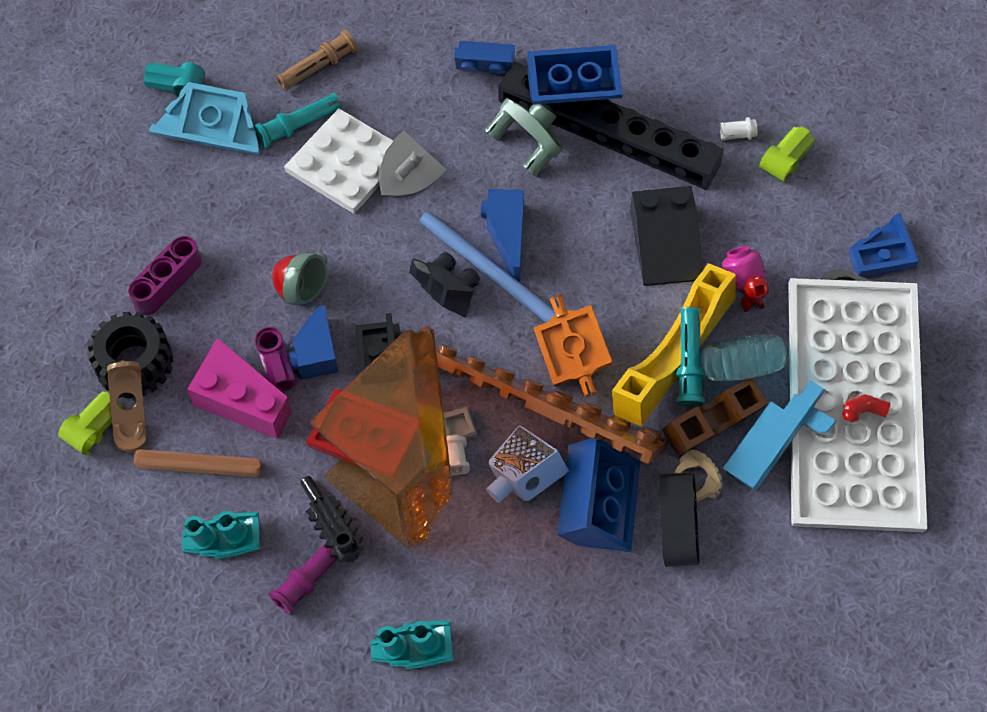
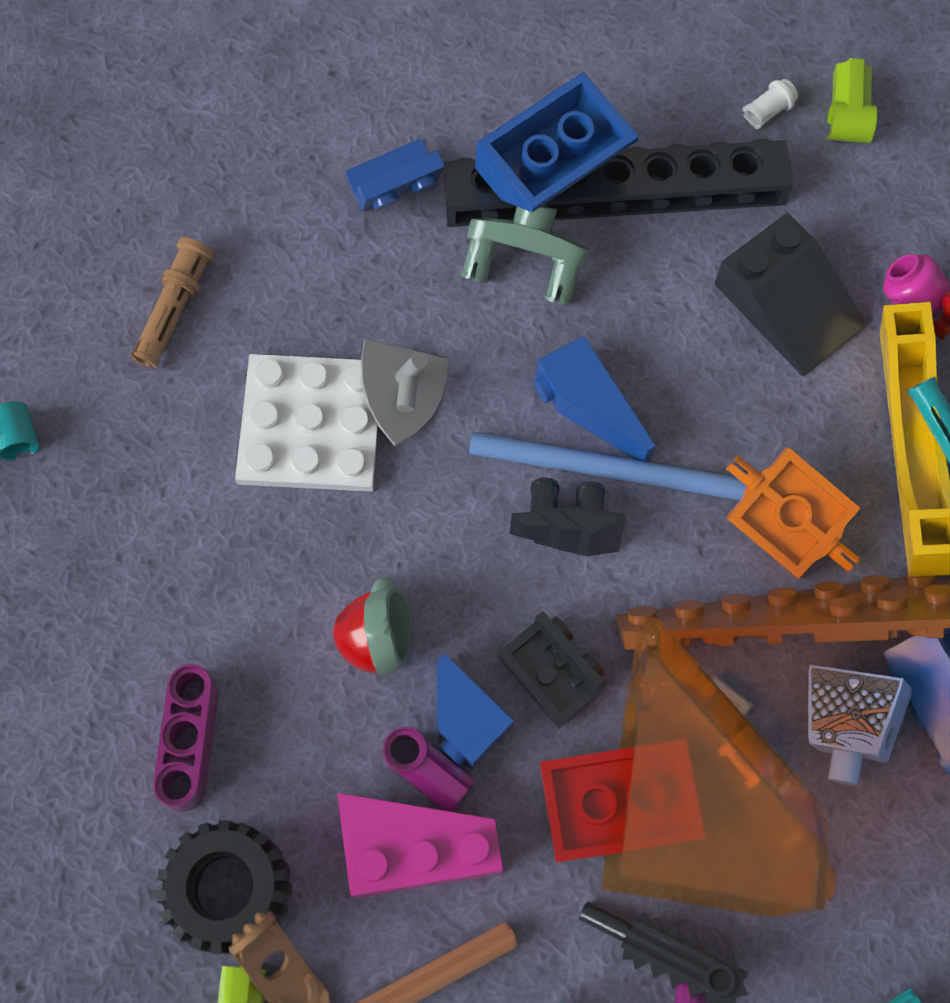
camera: 35 degrees left, 10 degrees up
medium azure wing [149,82,260,156] -> none
teal pin [254,93,342,148] -> none

